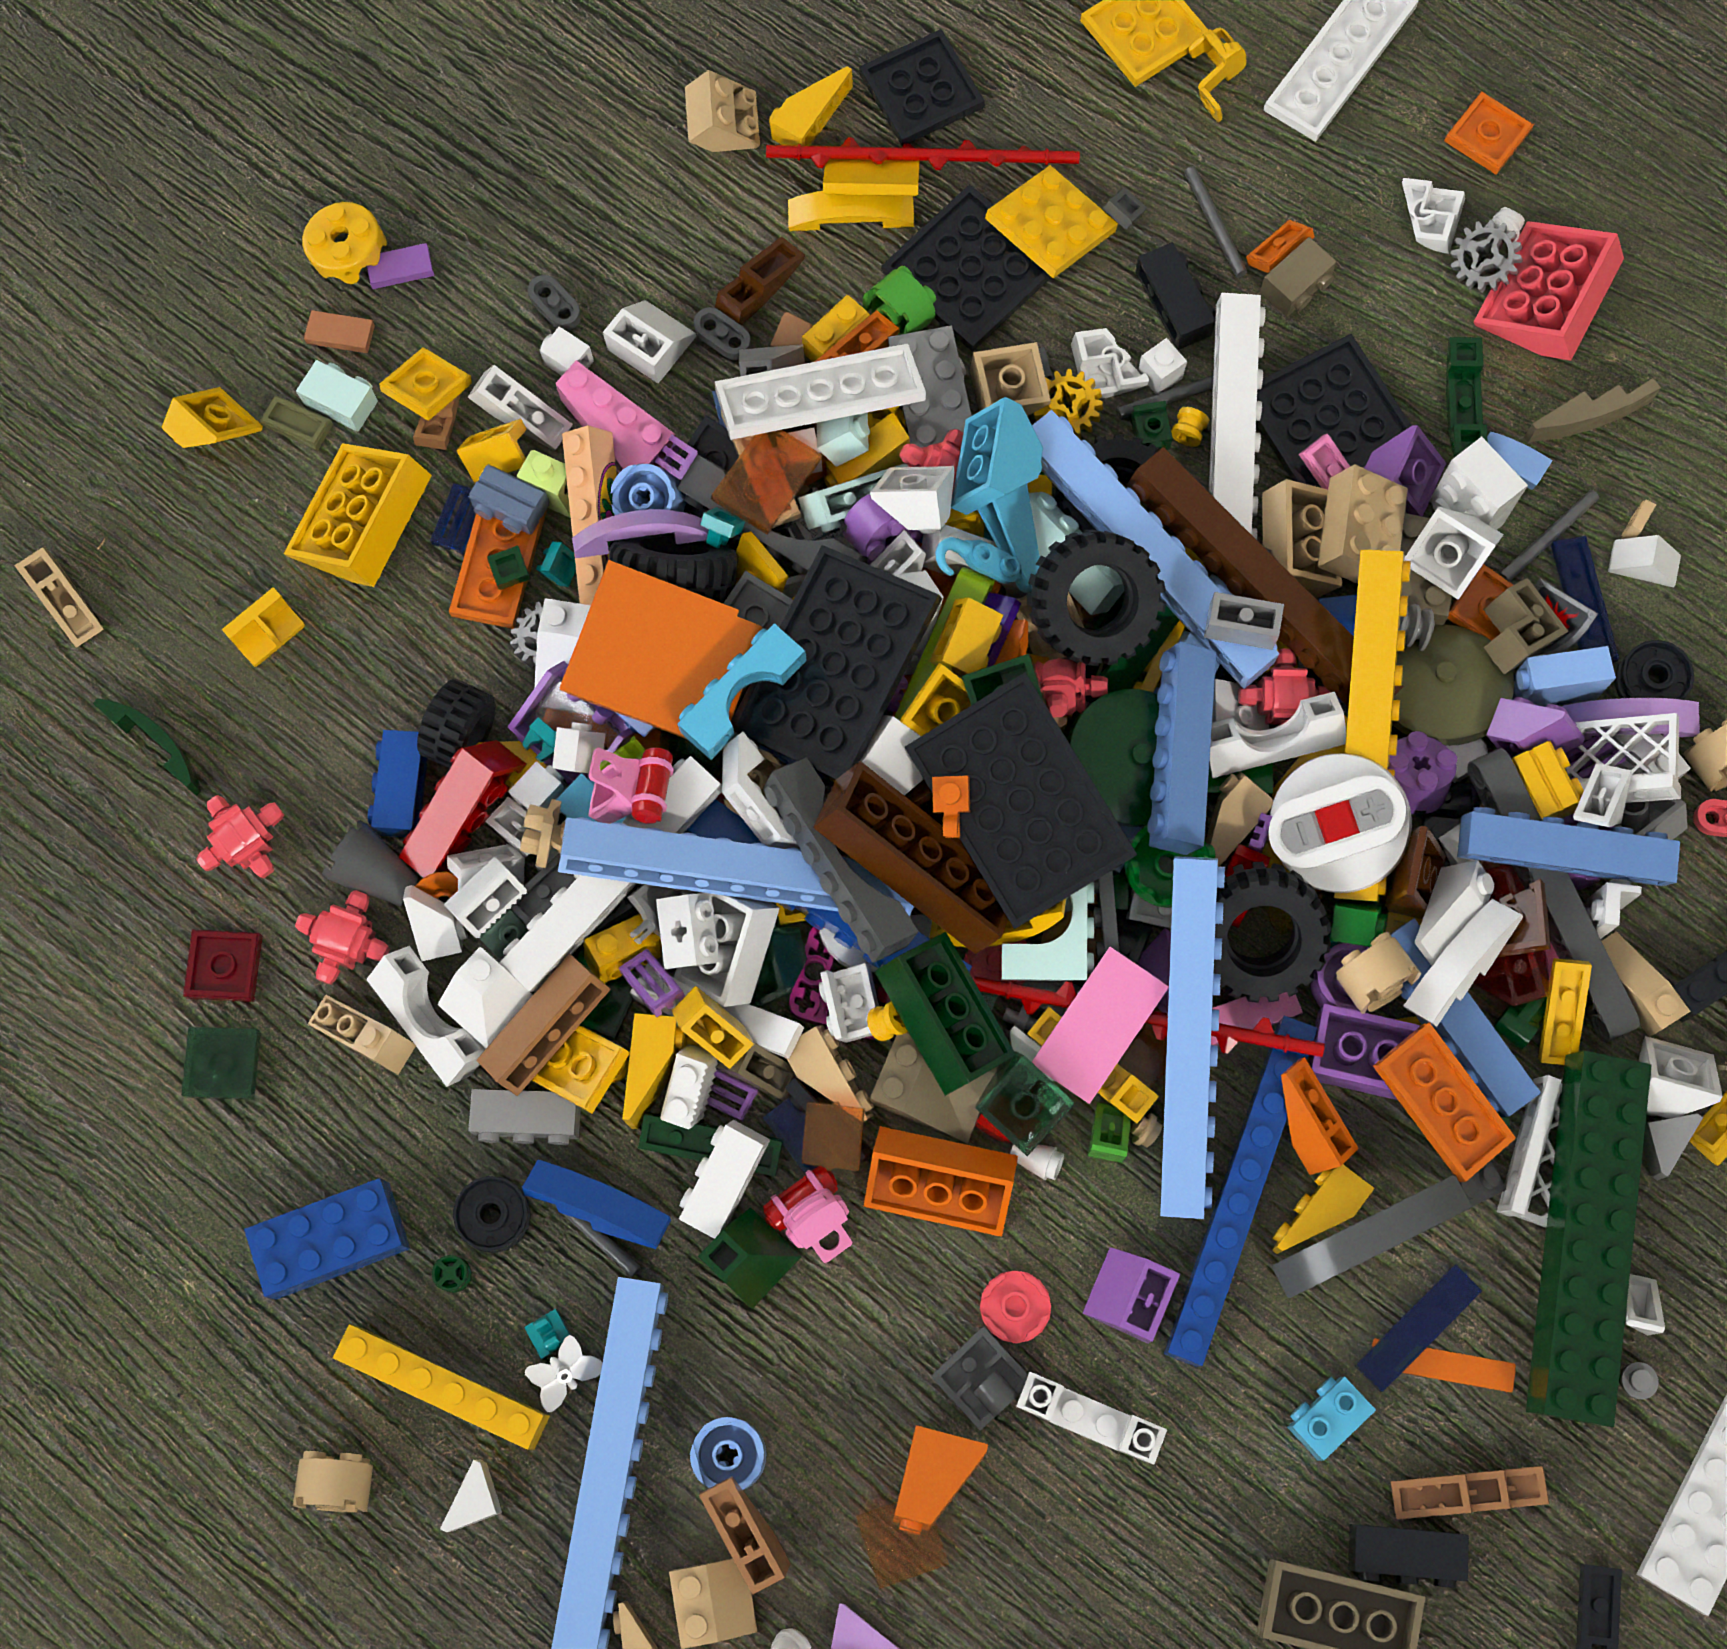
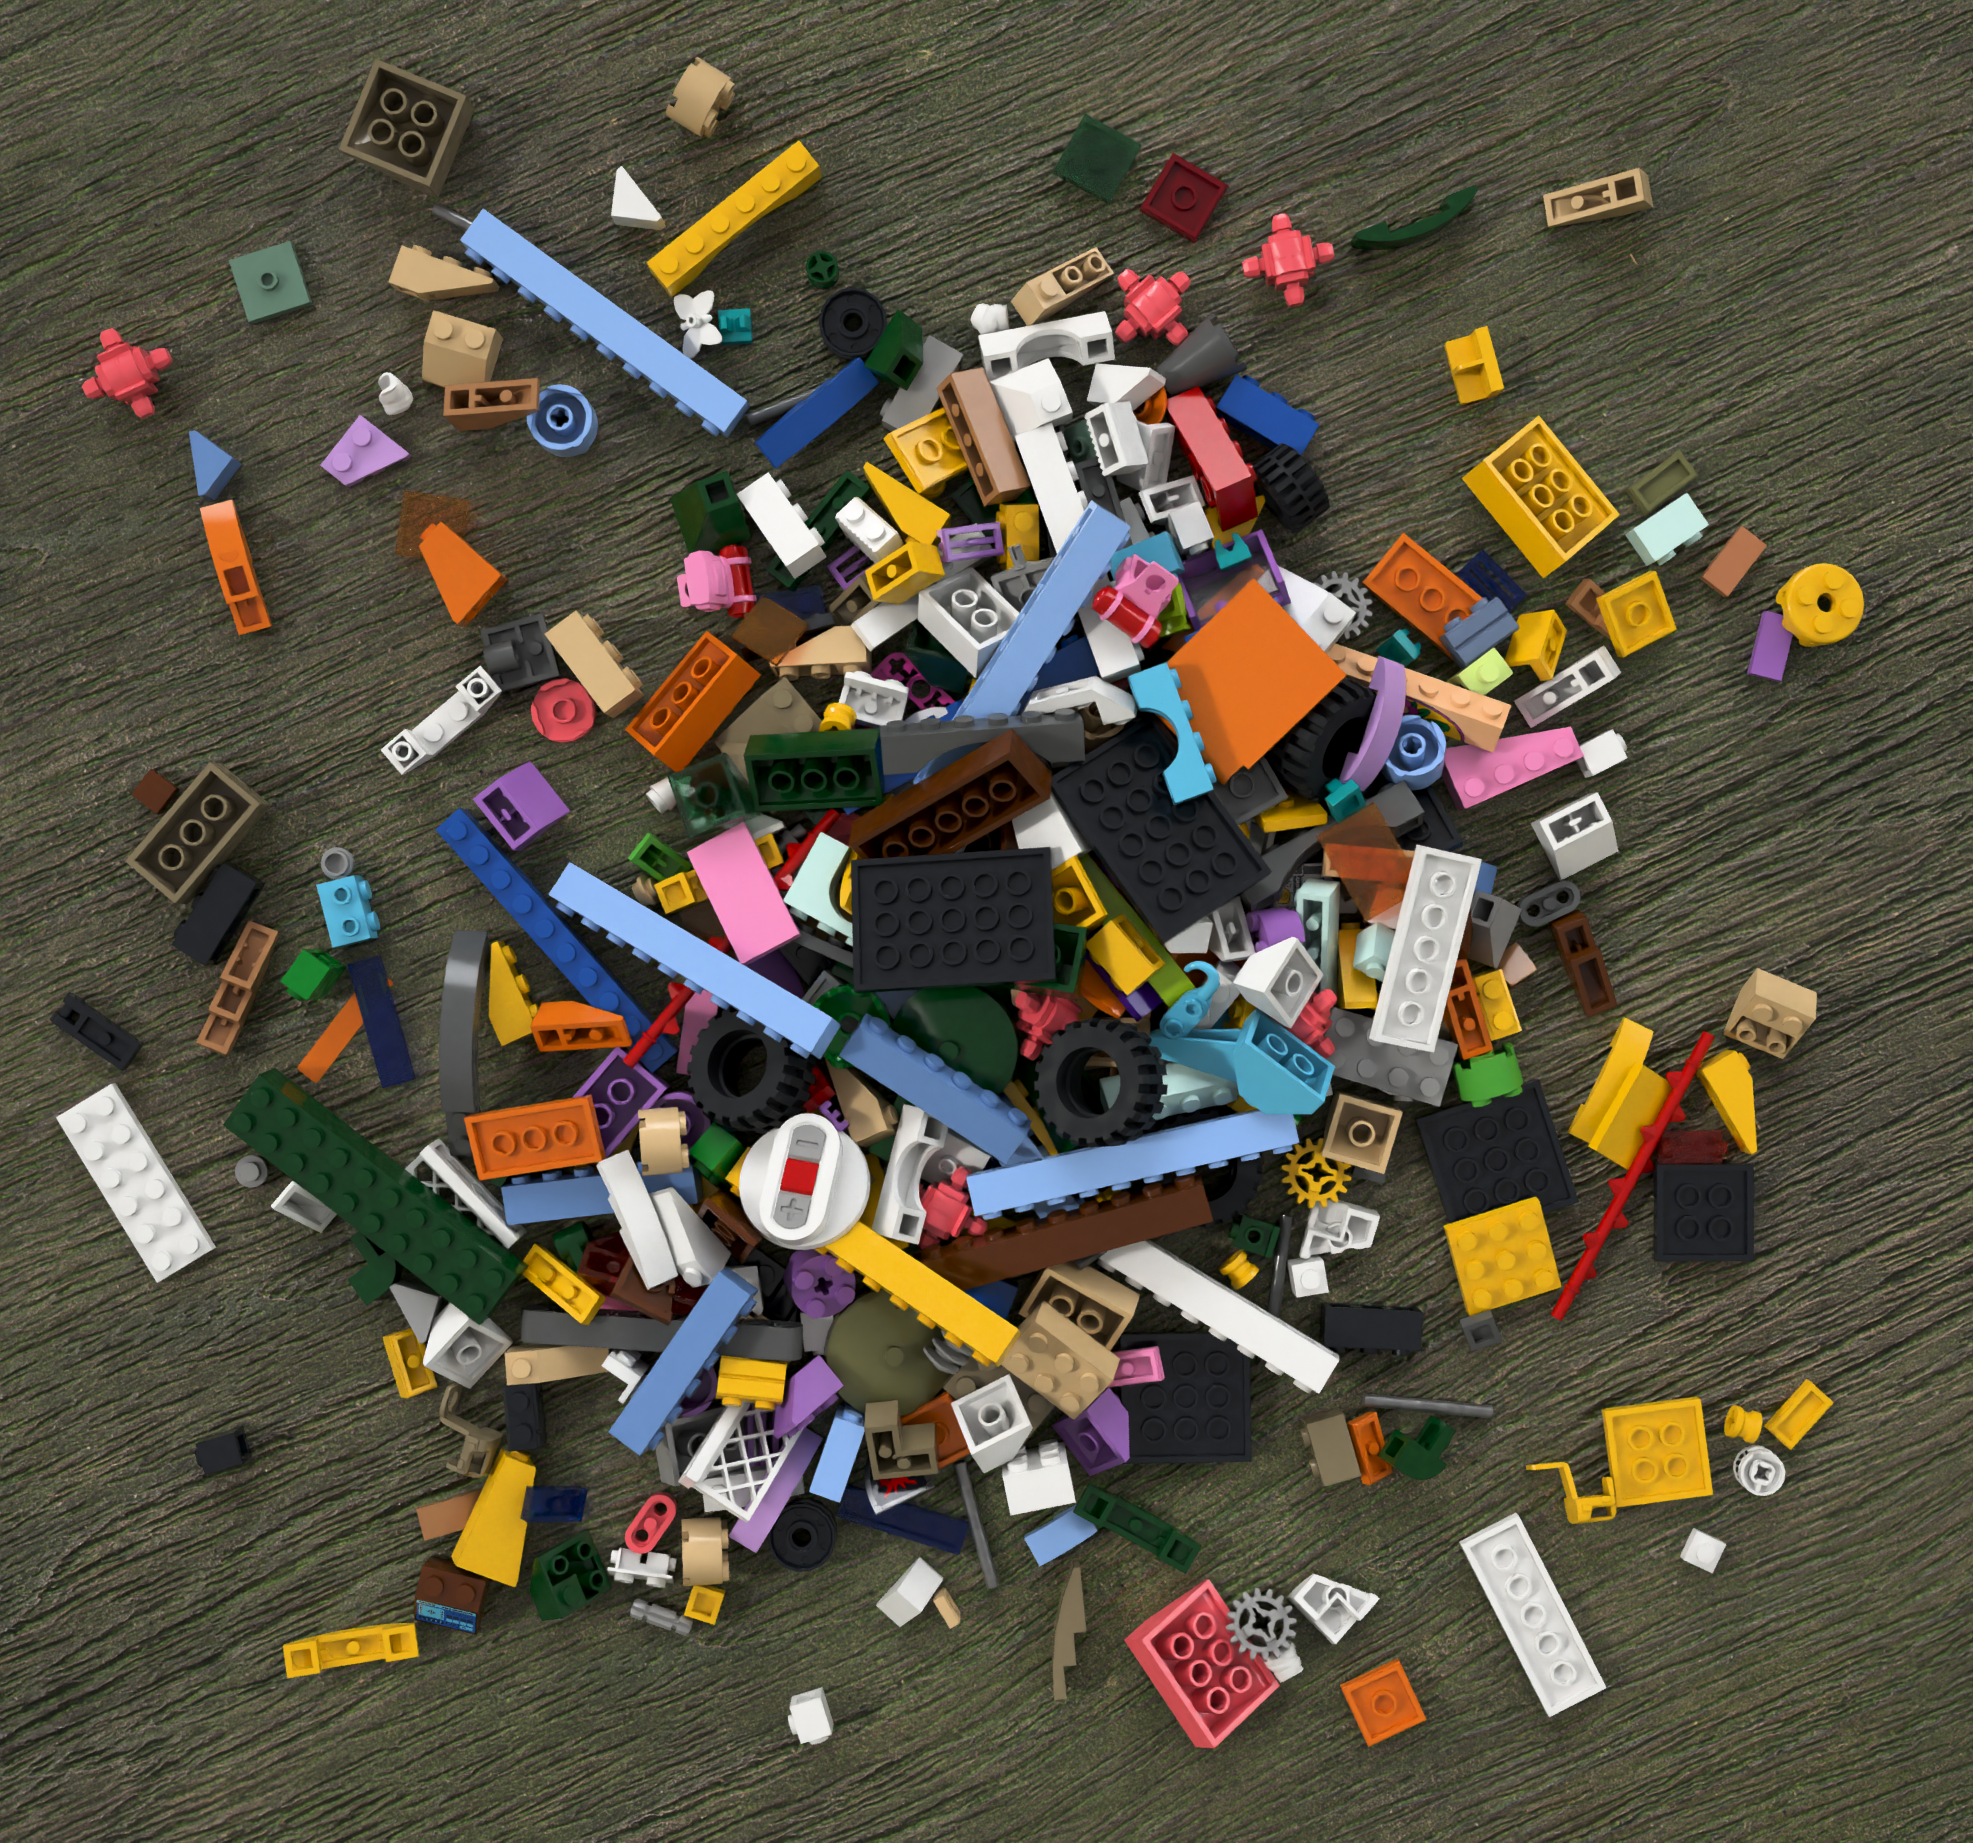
camera: 115 degrees right, 15 degrees up
yellow slope [162,387,263,448] -> none
blue brick [244,1178,410,1300] -> none
dark green plate [487,546,530,590] -> none
tan hips [520,799,565,868] -> none
dark grey plate [528,275,581,331] -> none
white brick [552,722,606,773] -> none
medium lavender tile [655,434,698,480] -> none
white brick [656,893,719,969] -> none
orange plate [932,776,970,838] -> none
light grey brick [1204,592,1284,650] -> none
white slope [1573,763,1631,827] -> none
none -> green brick [280,949,347,1002]
none -> light grey plate [321,847,354,880]
none -> dark green brick [347,1231,403,1306]
none -> tan brick [545,611,644,719]
none -> dark green slope [864,310,923,391]
none -> white arm [971,303,1010,335]
none -> dark green brick [1378,1416,1456,1480]
none -> clear red hinge [1657,1130,1728,1164]

